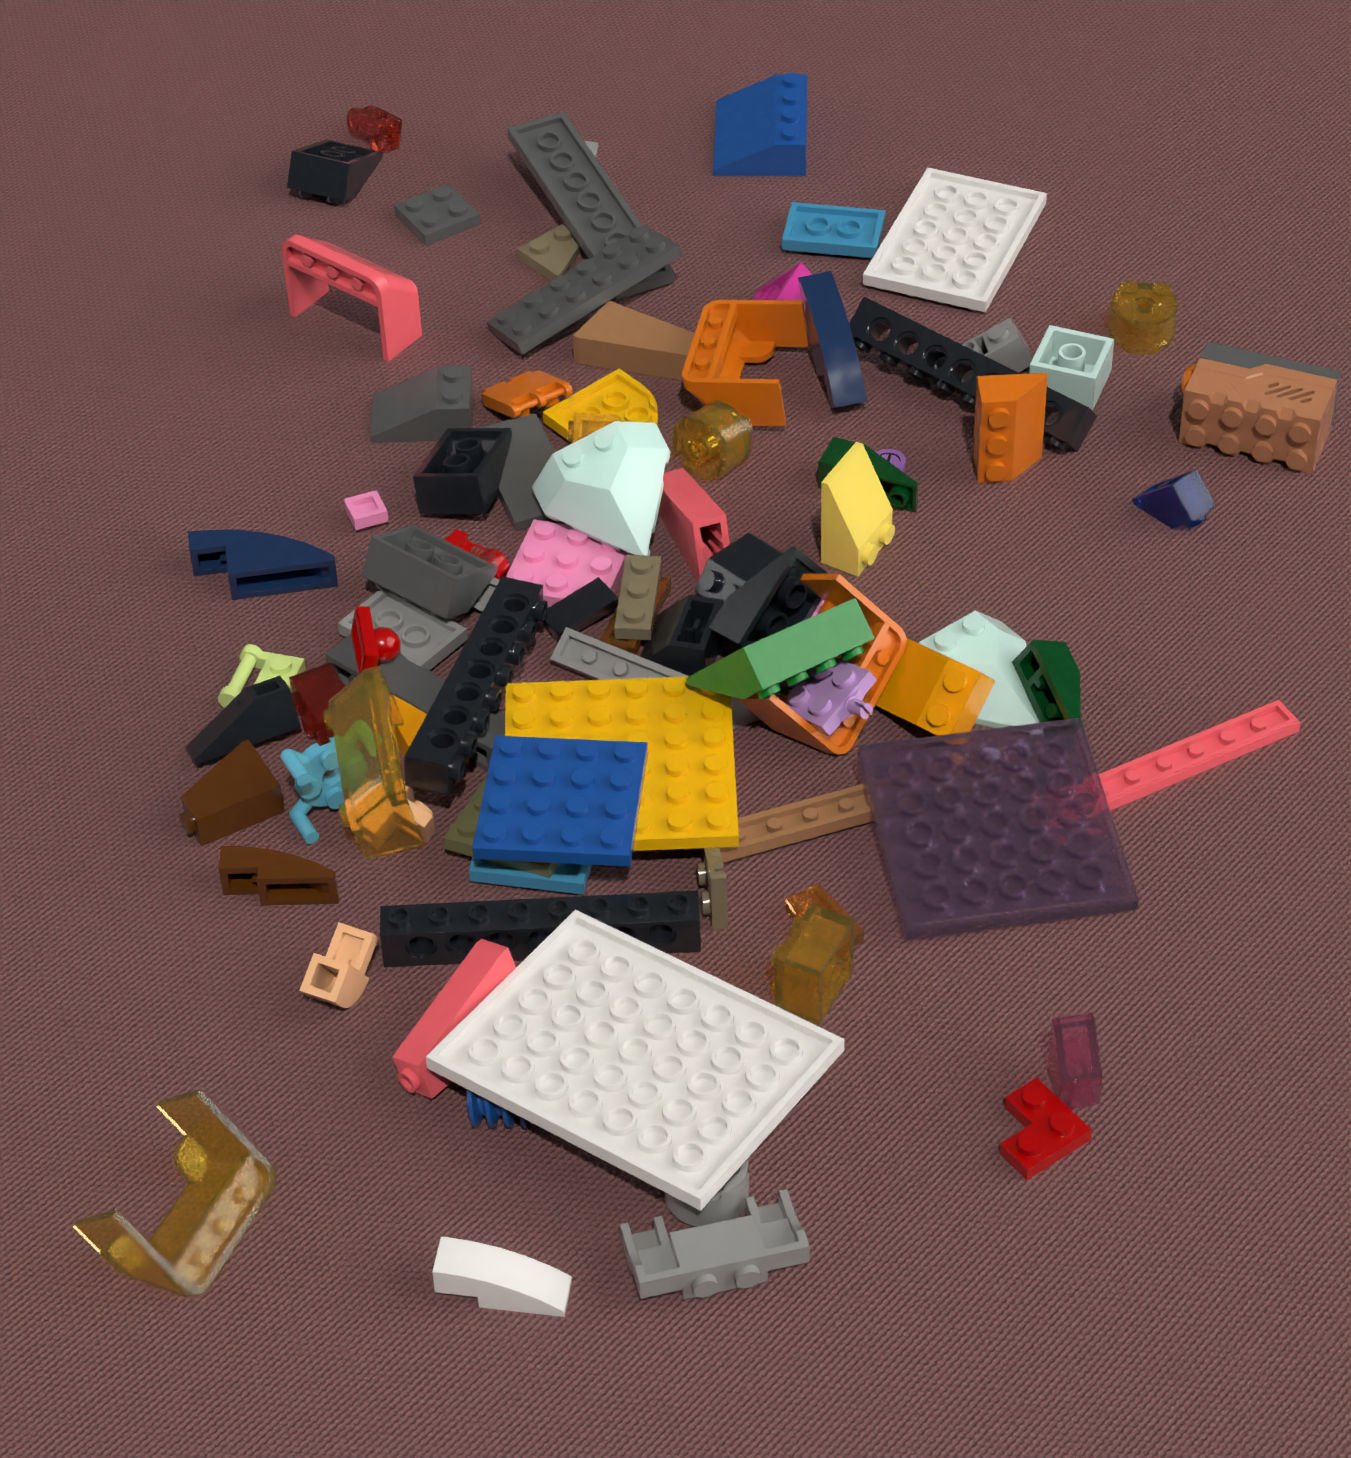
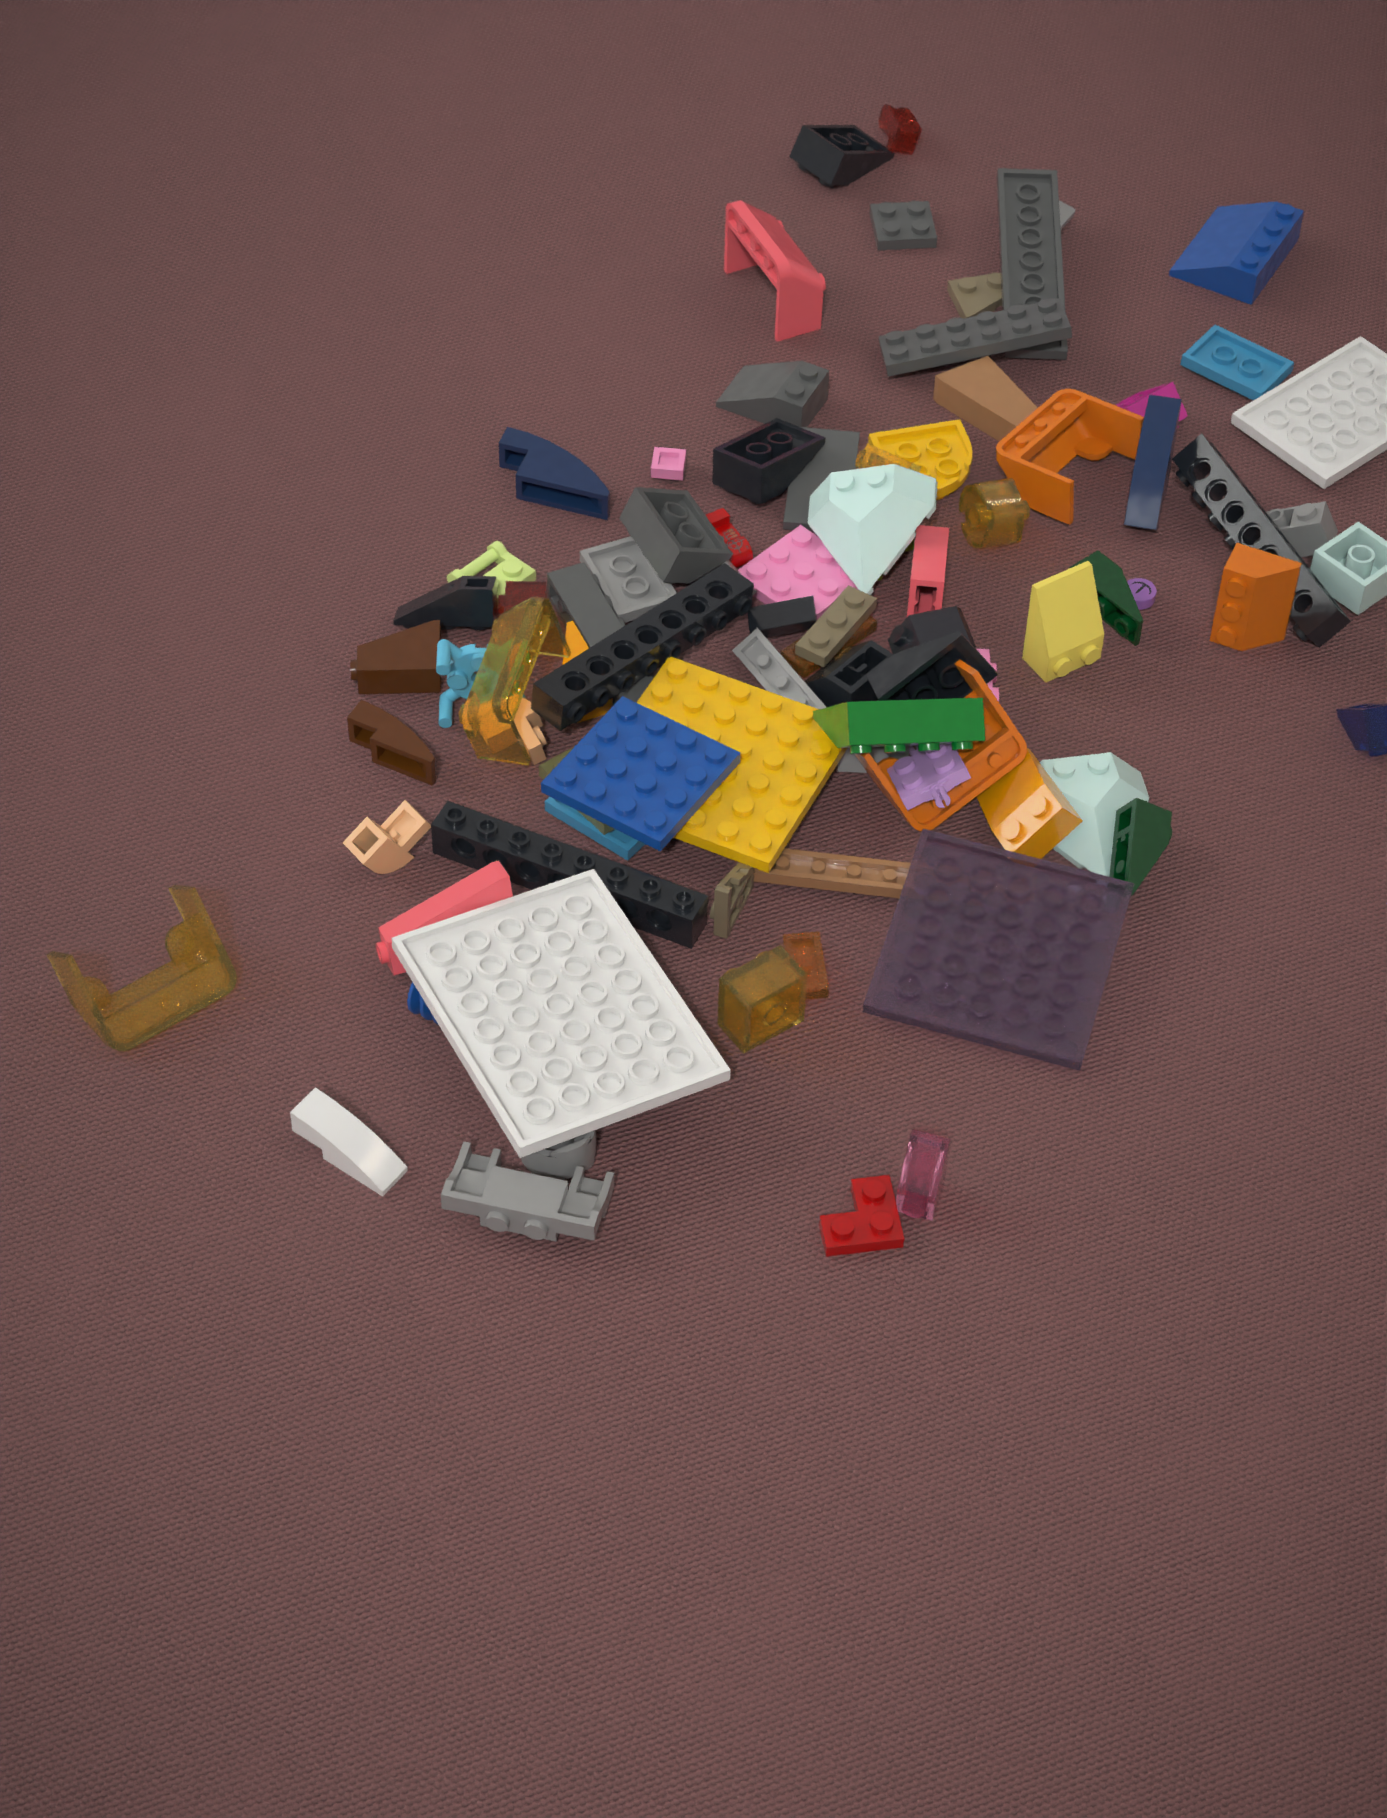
camera: 25 degrees right, 5 degrees up
red tile [351,606,401,683] -> none
orange plate [481,370,573,419] -> none
coral tile [1025,700,1301,838] -> none

